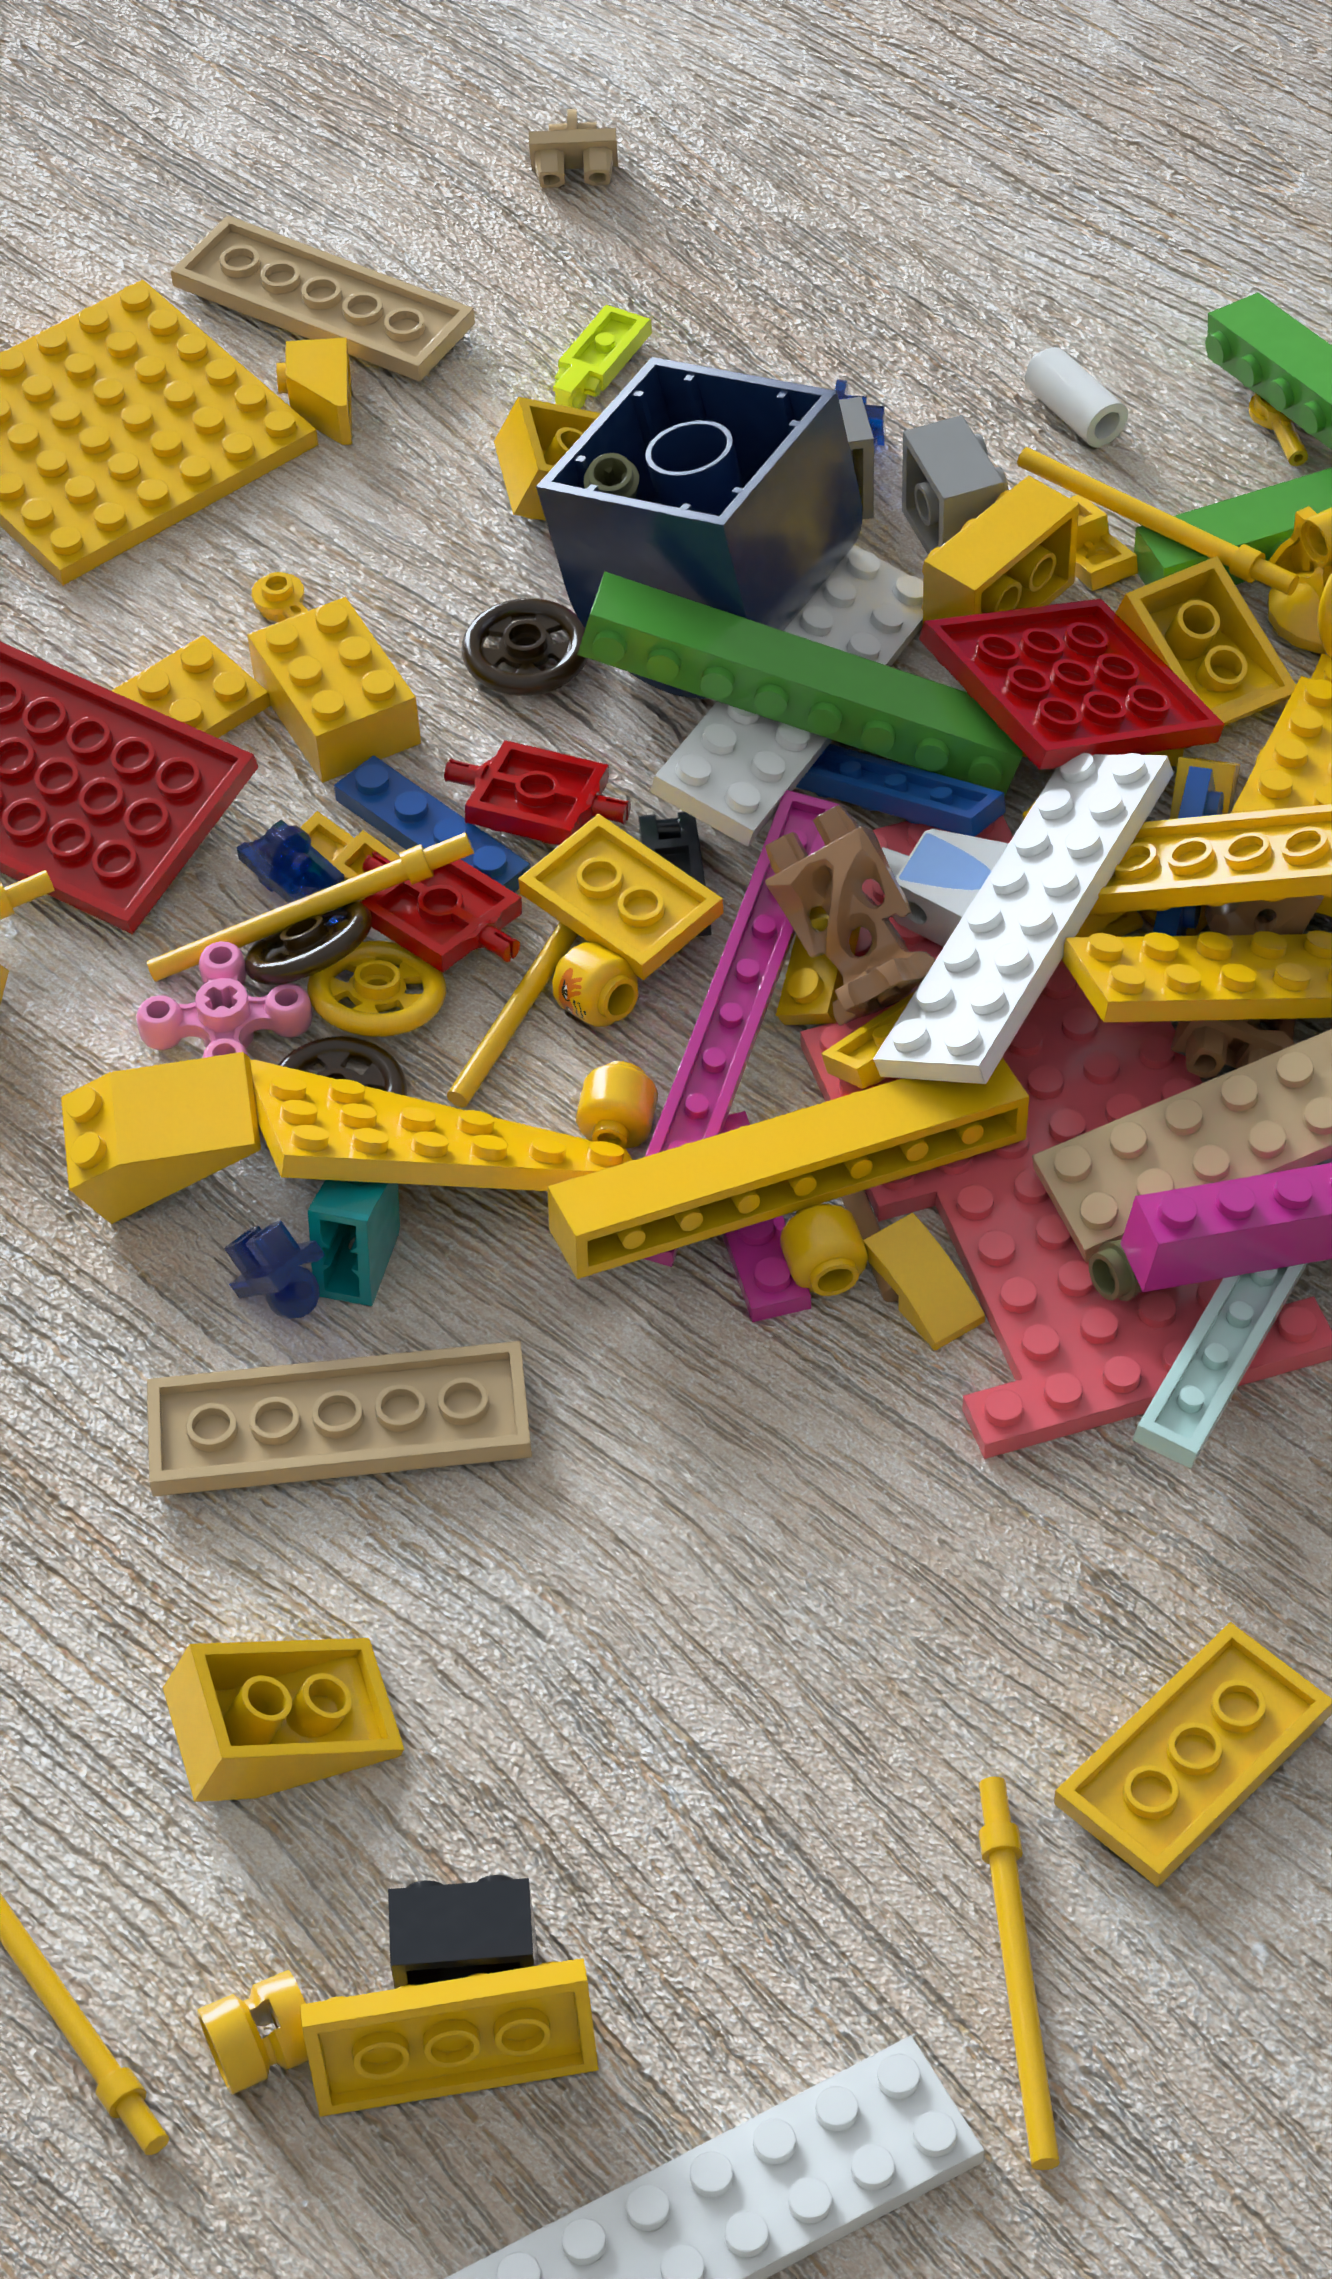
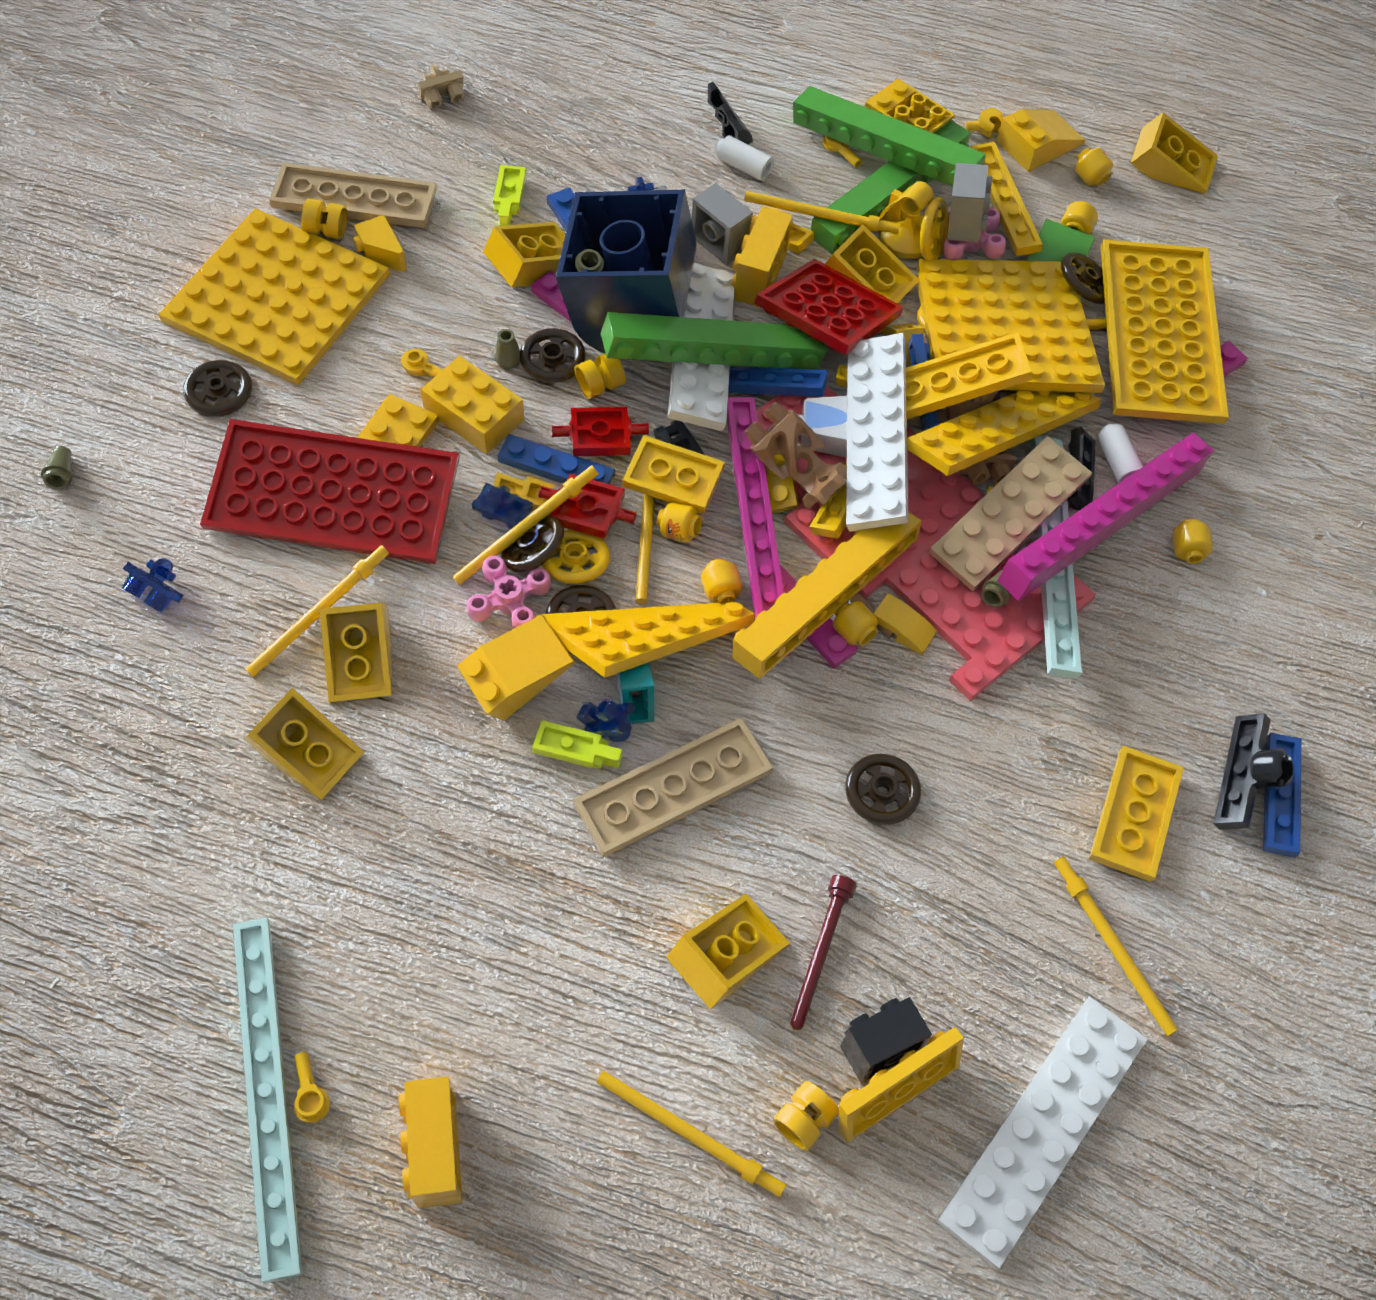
camera: 30 degrees left, 10 degrees up
none -> yellow wheel [301,198,348,240]
none -> olive cone [494,329,520,369]
none -> neon yellow hinge [532,720,623,769]
none -> yellow wheel [574,353,626,399]
none -> black slope [707,82,753,144]
none -> dark red piece [790,875,857,1030]
none -> dark brown plate [845,753,921,825]

